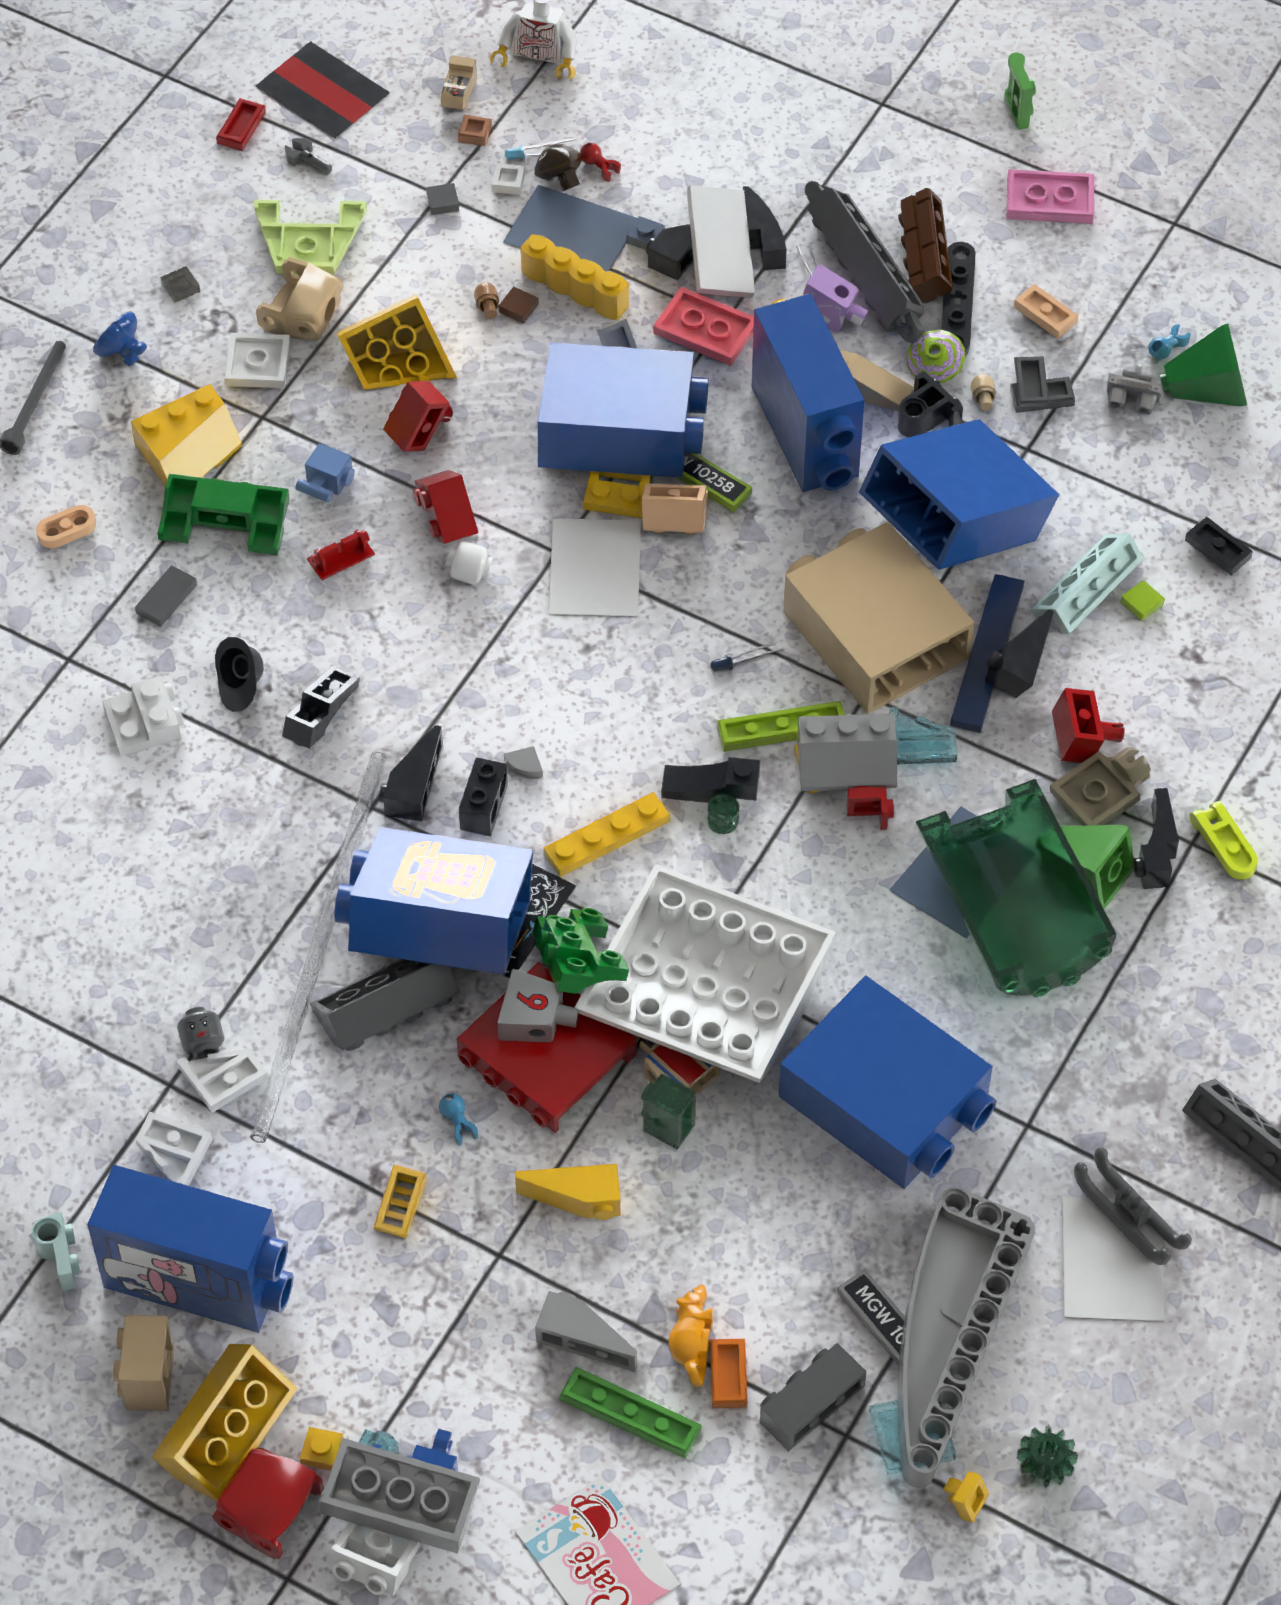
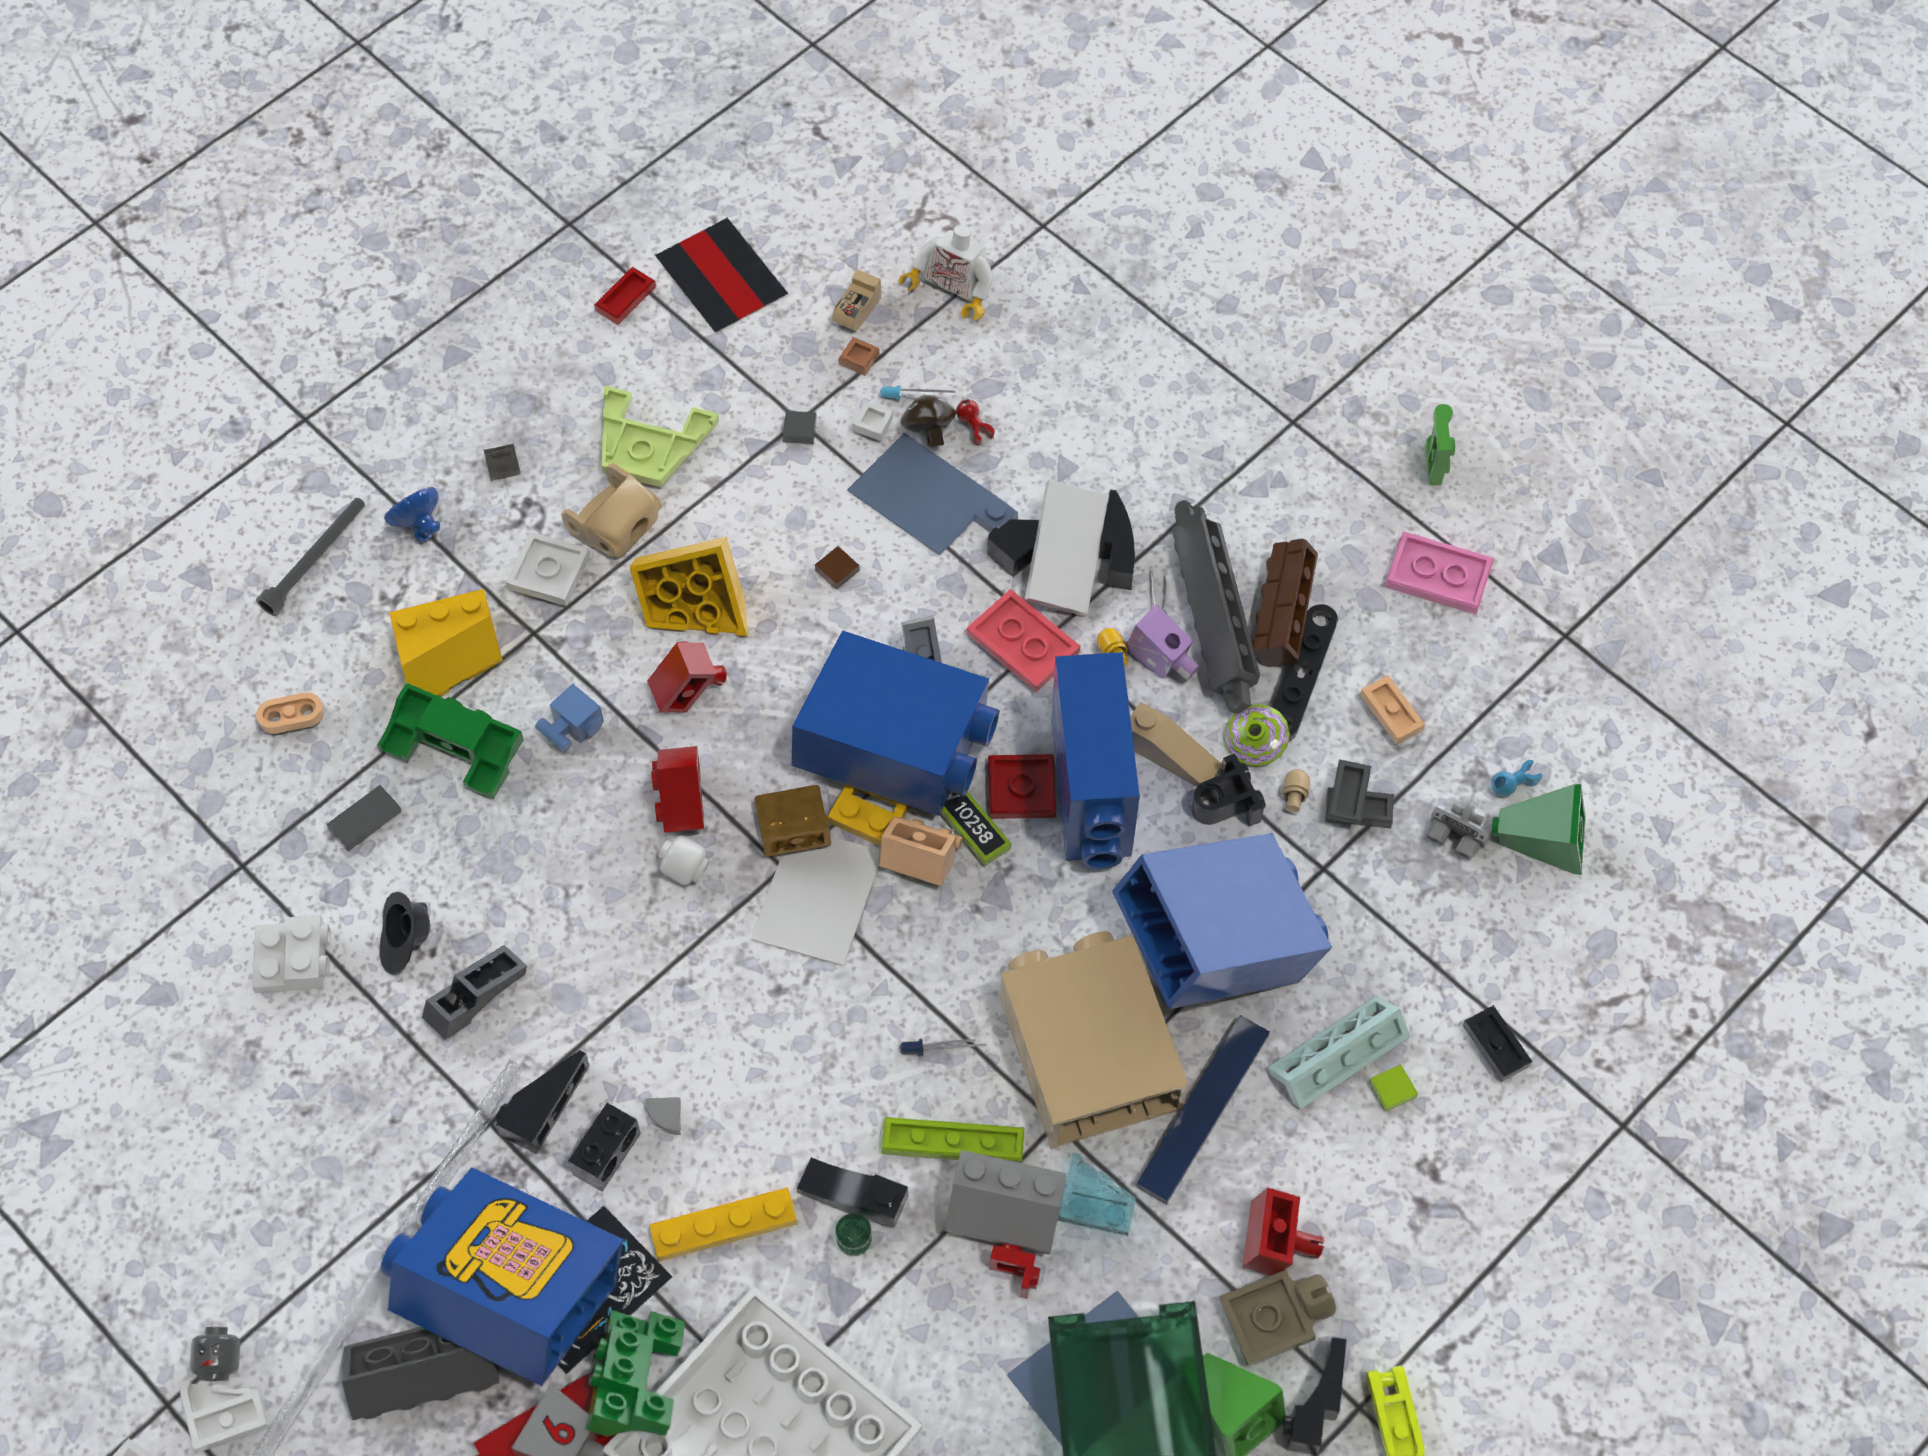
camera: 15 degrees right, 5 degrees up
dark grey bar [285,138,332,175] -> none
red hinge [307,529,375,581] -> none
medium nougat cylinder [474,282,499,319] -> none
yellow brick [520,234,629,320] -> none
black slope [985,610,1054,698] -> none
none -> pearl gold bracket [754,785,831,857]
none -> red tile [988,754,1056,819]

